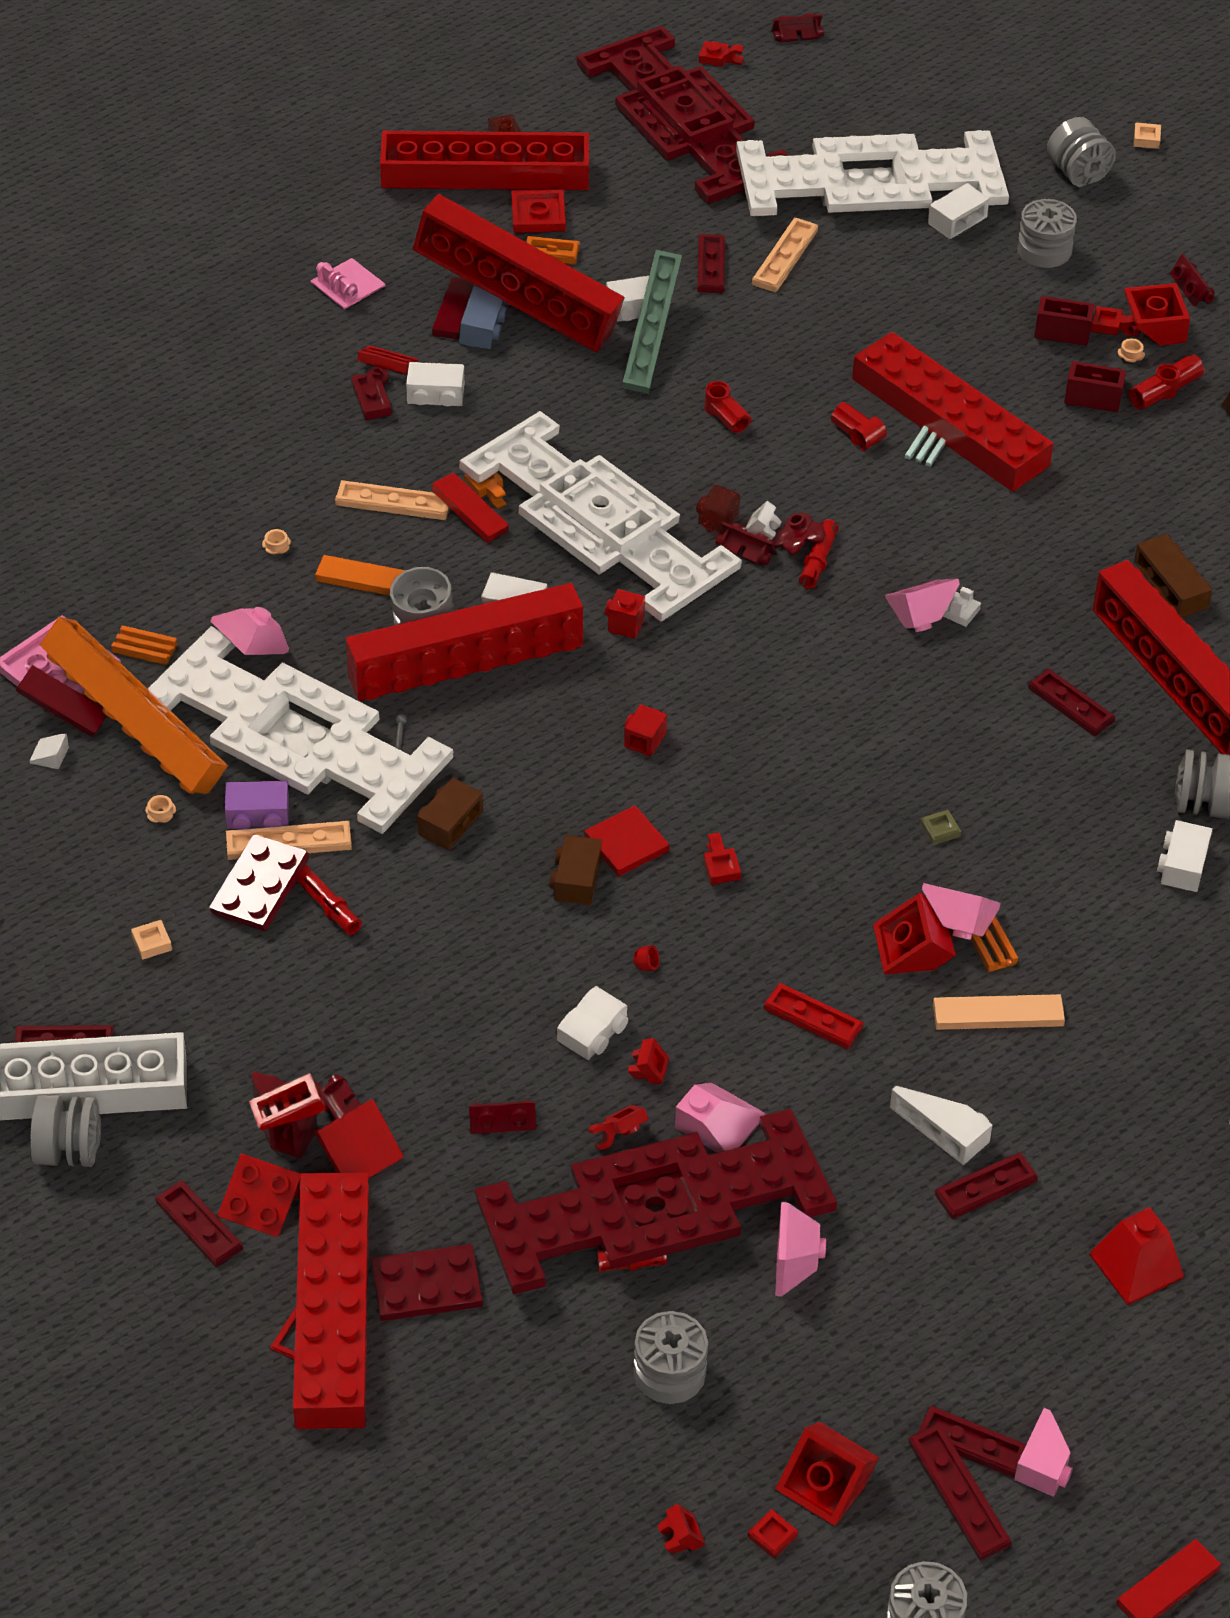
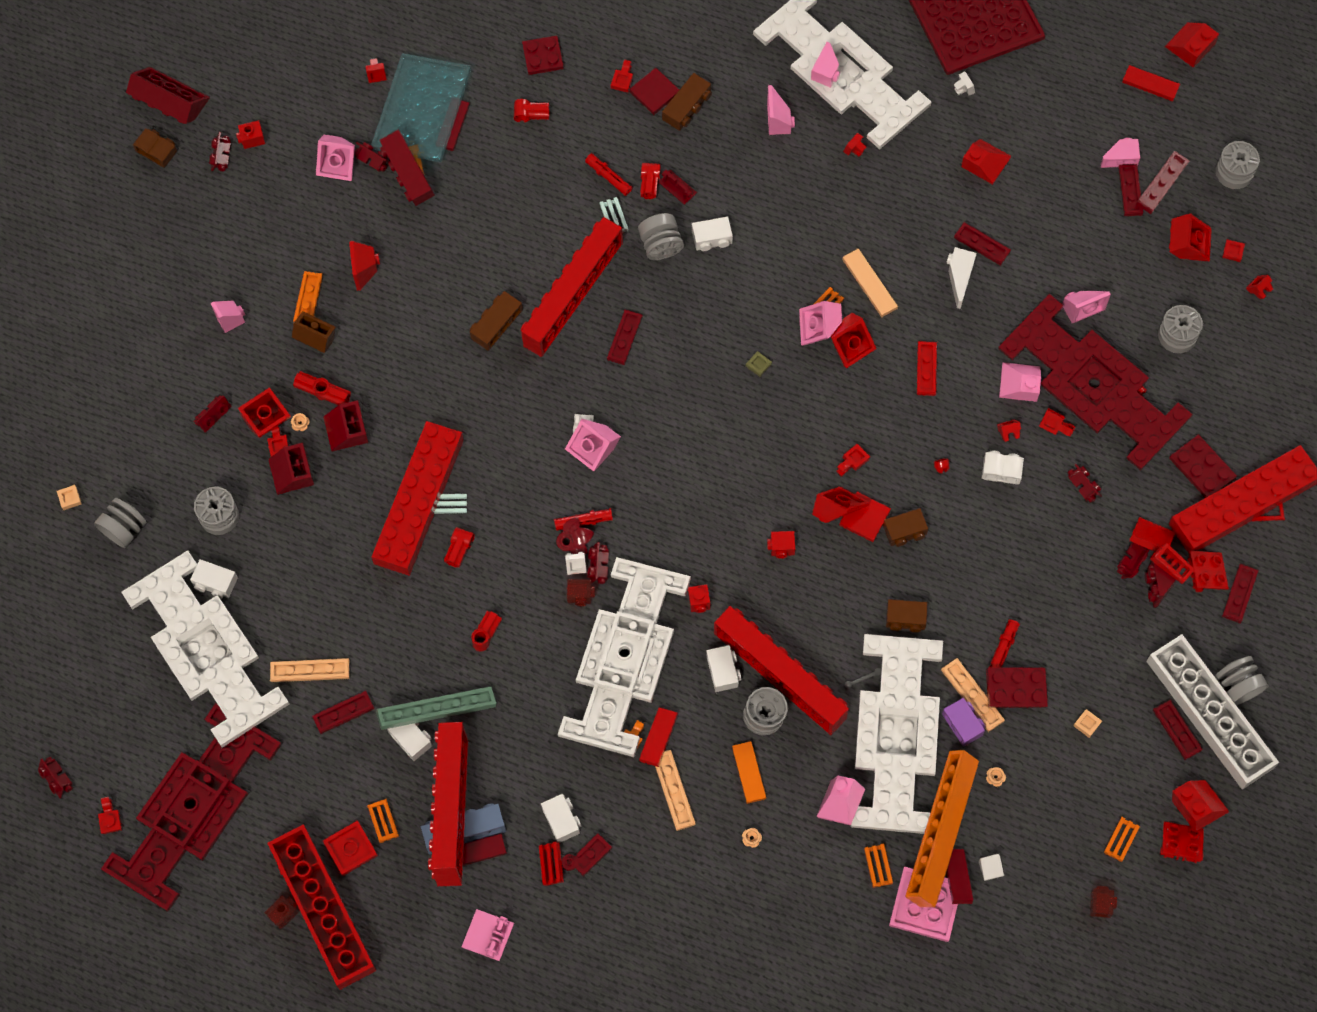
camera: 115 degrees left, 20 degrees up
none -> red slope [812,487,870,523]

